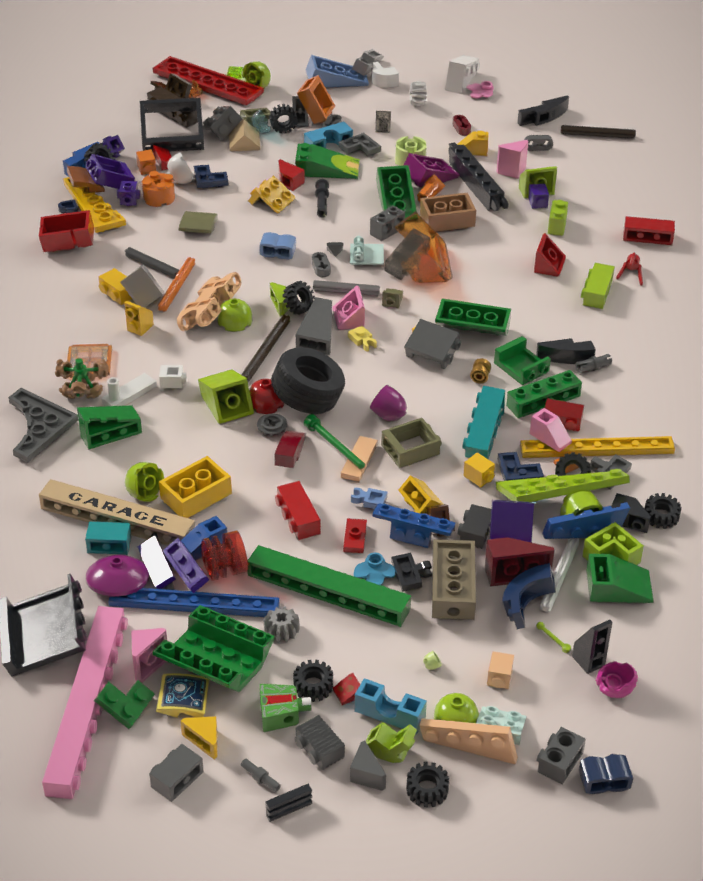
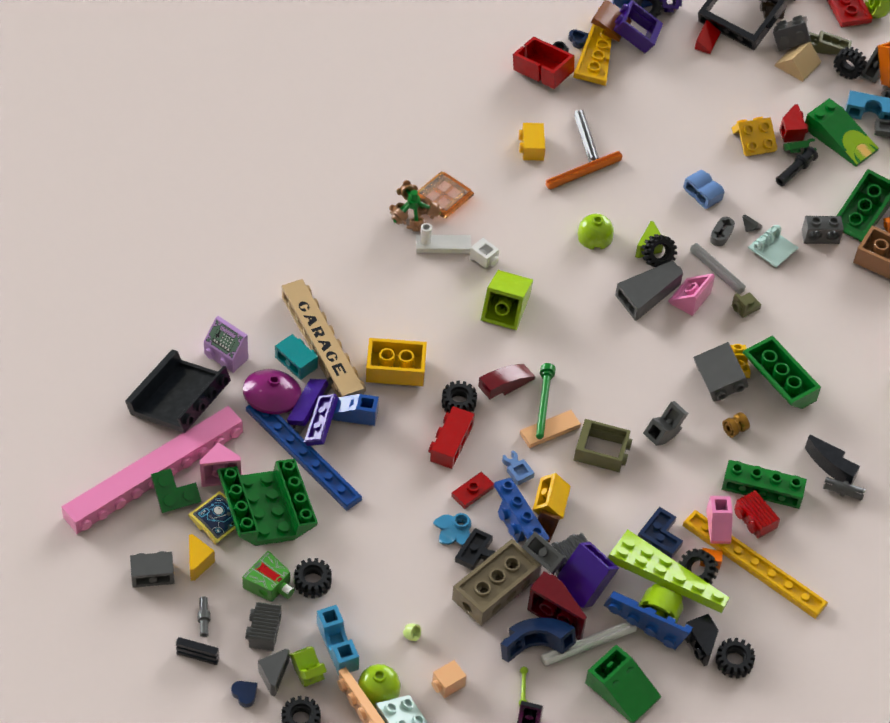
camera: 40 degrees right, 10 degrees up
dark grey plate [8,388,78,463] -> none
green wedge [77,405,142,450] -> none
dark purple brick [117,181,141,206] -> none
light grey slope [120,264,164,308] -> none
yellow slope [124,301,154,336] -> none
lime cylinder [125,462,164,502] -> none
orange brick [136,150,156,175] -> none
orange brick [142,171,175,207] -> none
white cylinder [166,152,195,185] -> none
light nougat piece [177,272,241,331] -> none
olive slope [179,211,218,234] -> none
dark blue plate [194,165,229,189] -> none
clear red wheel [201,530,248,581] -> none
dark brown axle [241,314,290,382] -> none
green brick [247,545,411,627] -> none
red cylinder [249,379,284,414] -> none
clear light blue hair [251,109,271,133] -> none
dark grey gear [257,413,287,437] -> none
light grey gear [264,607,300,643] -> none
black tyre [271,347,345,414] -> none
red slope [333,673,360,705] -> none
light yellow plate [348,326,377,352] -> none
magenta piece [370,385,407,421] -> none
clear smoke brick [384,228,431,280] -> none
clear orange windscreen [395,211,453,283] -> none
teal wedge [462,385,505,459] -> none
yellow brick [463,453,495,487] -> none
green panel [494,336,551,385] -> none
lime brick [582,522,644,565] -> none
dark grey hinge [590,454,632,490] -> none
none -> lavender slope [204,316,248,373]
none -> dark blue tile [231,681,257,708]
none -> black tyre [442,380,477,413]
none -> dark grey slope [522,532,567,575]
none -> dark grey brick [643,401,689,446]
none -> green plate [783,138,817,154]

